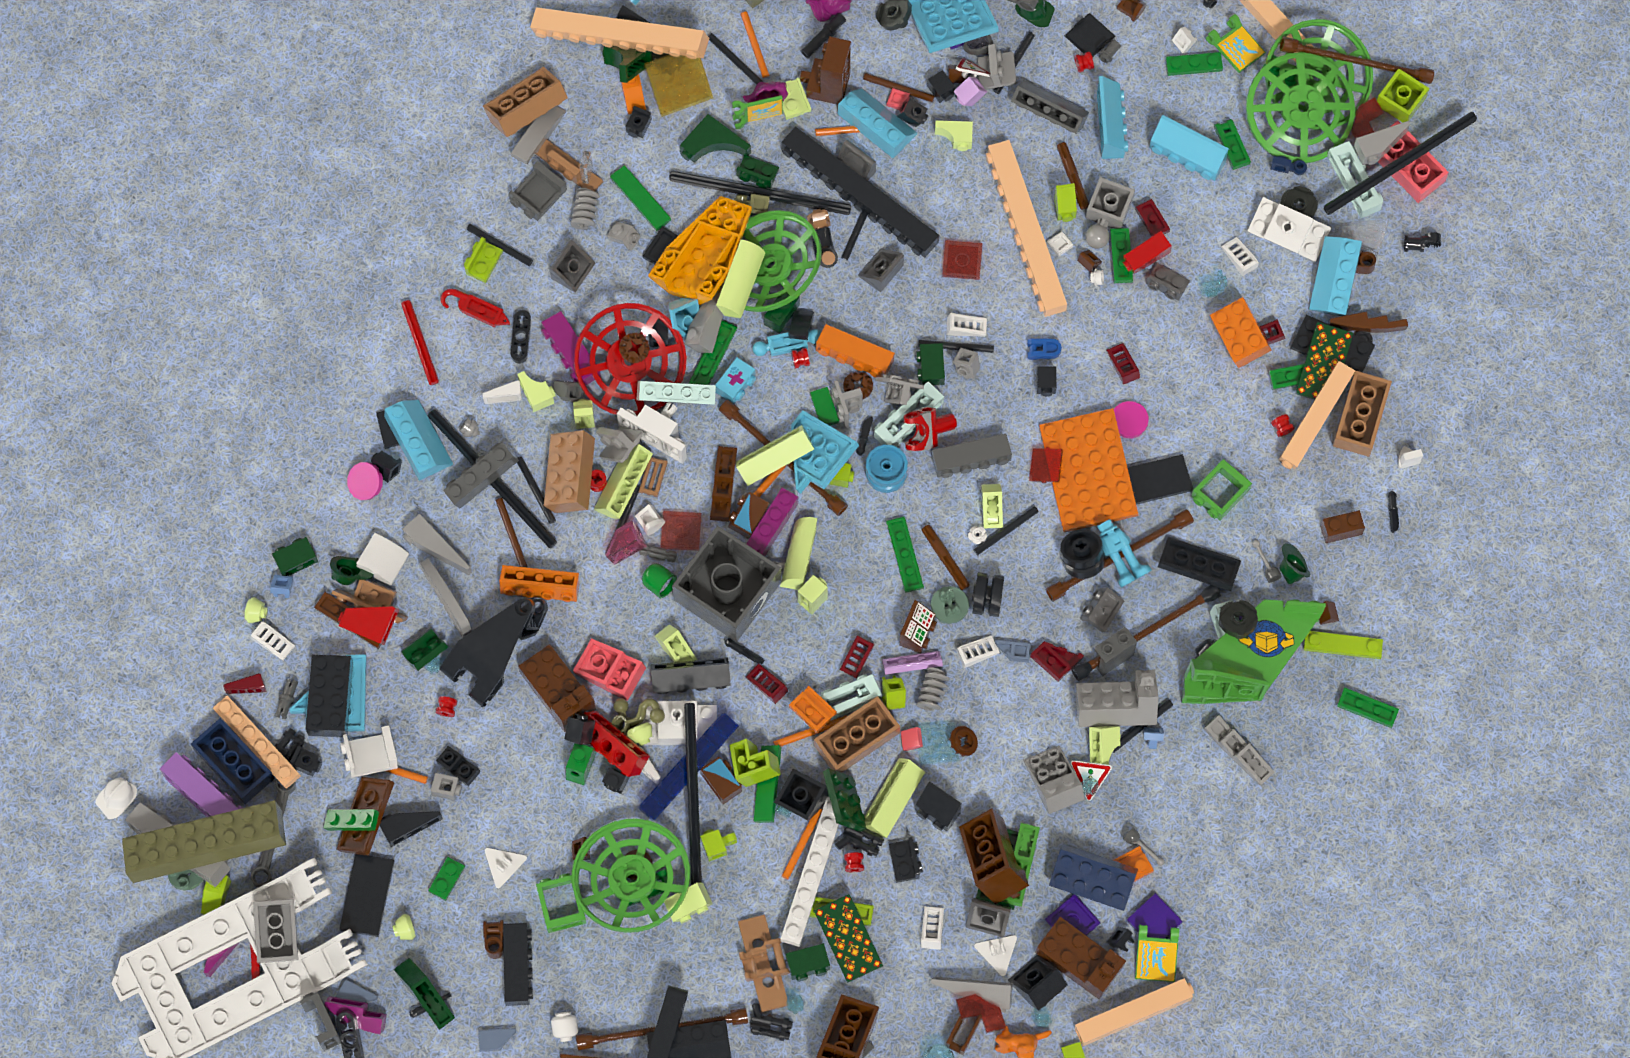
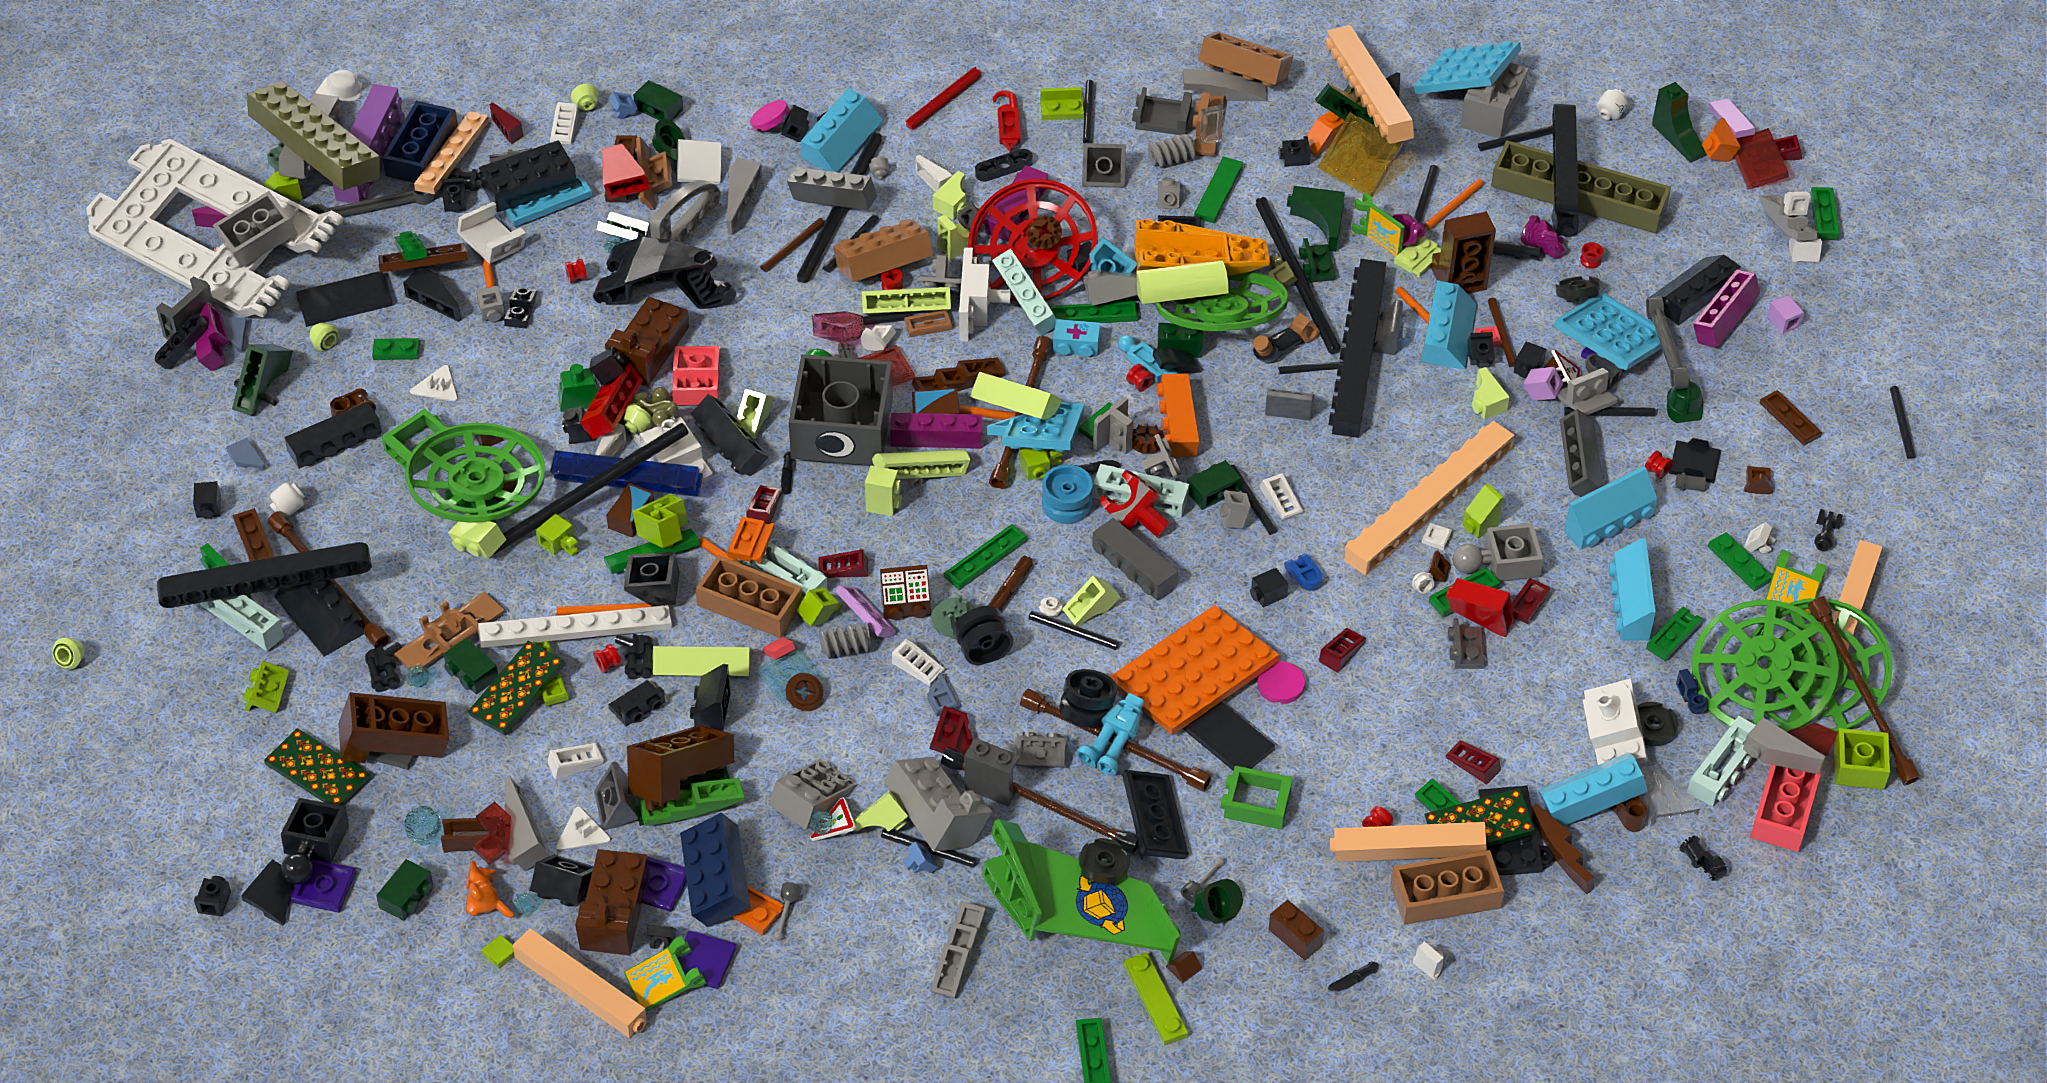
camera: 60 degrees right, 20 degrees down
orange brick [499,565,579,602] -> none
dark green plate [823,768,866,832] -> none
clear red tile [942,240,983,280] -> none
clear red piece [1029,447,1063,484] -> none
reddish brown axle [1057,142,1089,210] -> none
clear light blue bracket [1200,270,1228,298] -> none
orange brick [1210,297,1272,368] -> none
white slope [1221,237,1259,276] -> none
black axle [1323,112,1477,215] -> none

